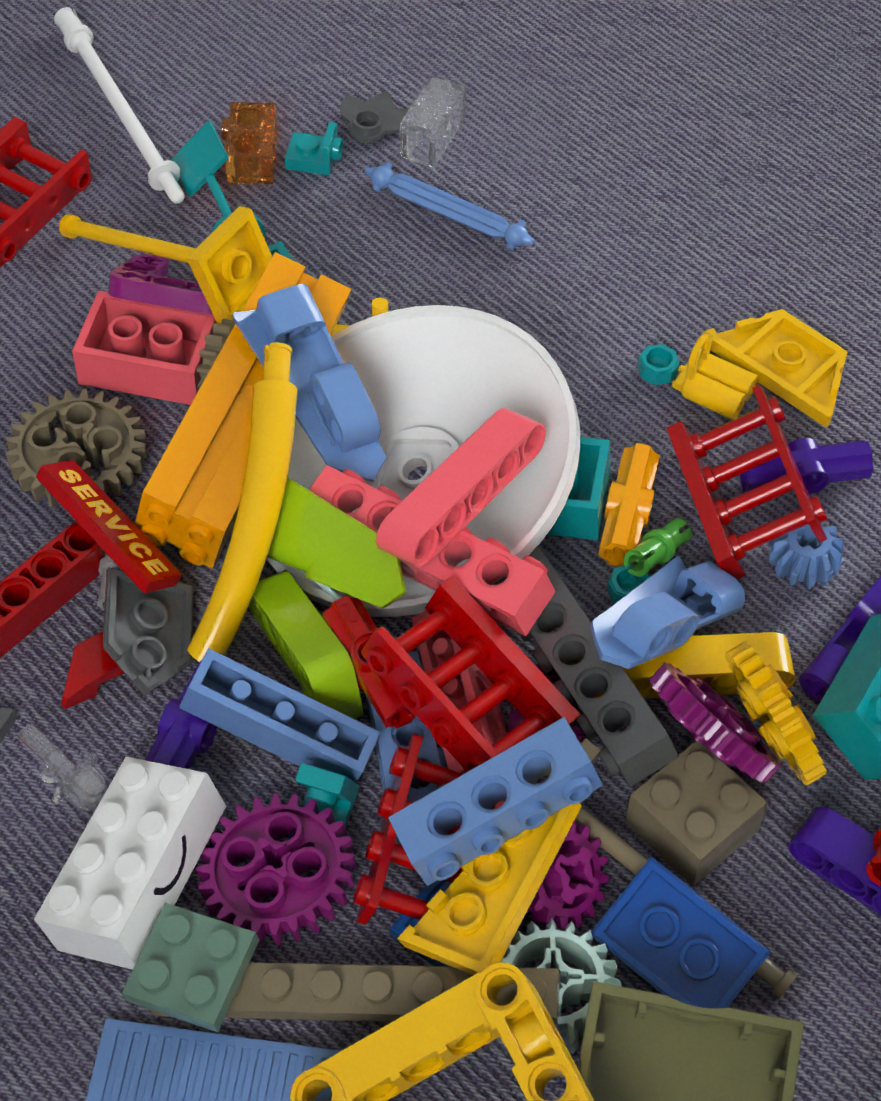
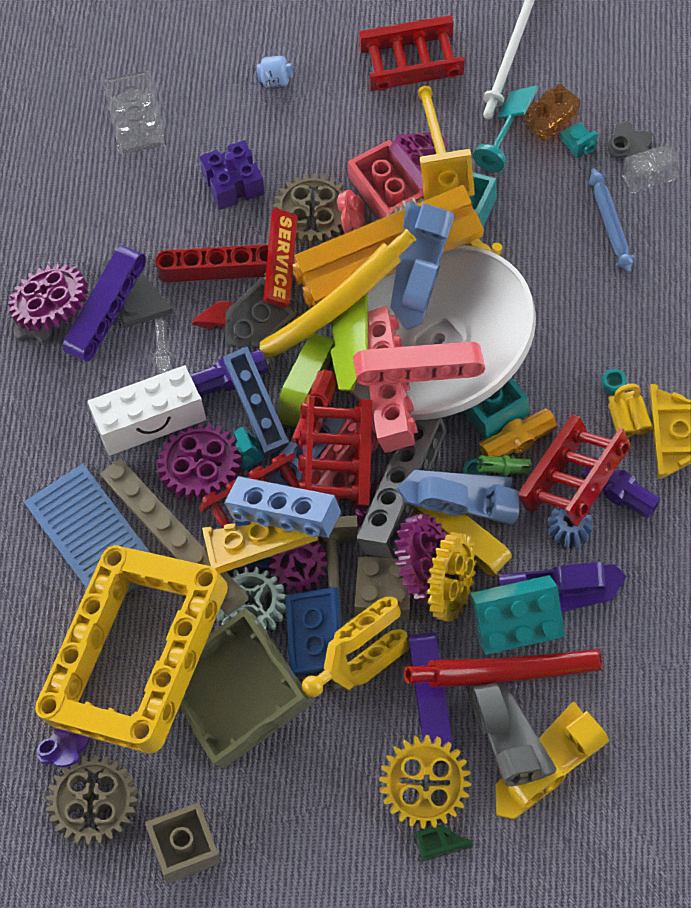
camera: 50 degrees right, 10 degrees up
sand green plate [122,903,259,1032] -> none
none -> yellow piece [302,597,410,698]
none -> coral plate [337,190,366,234]

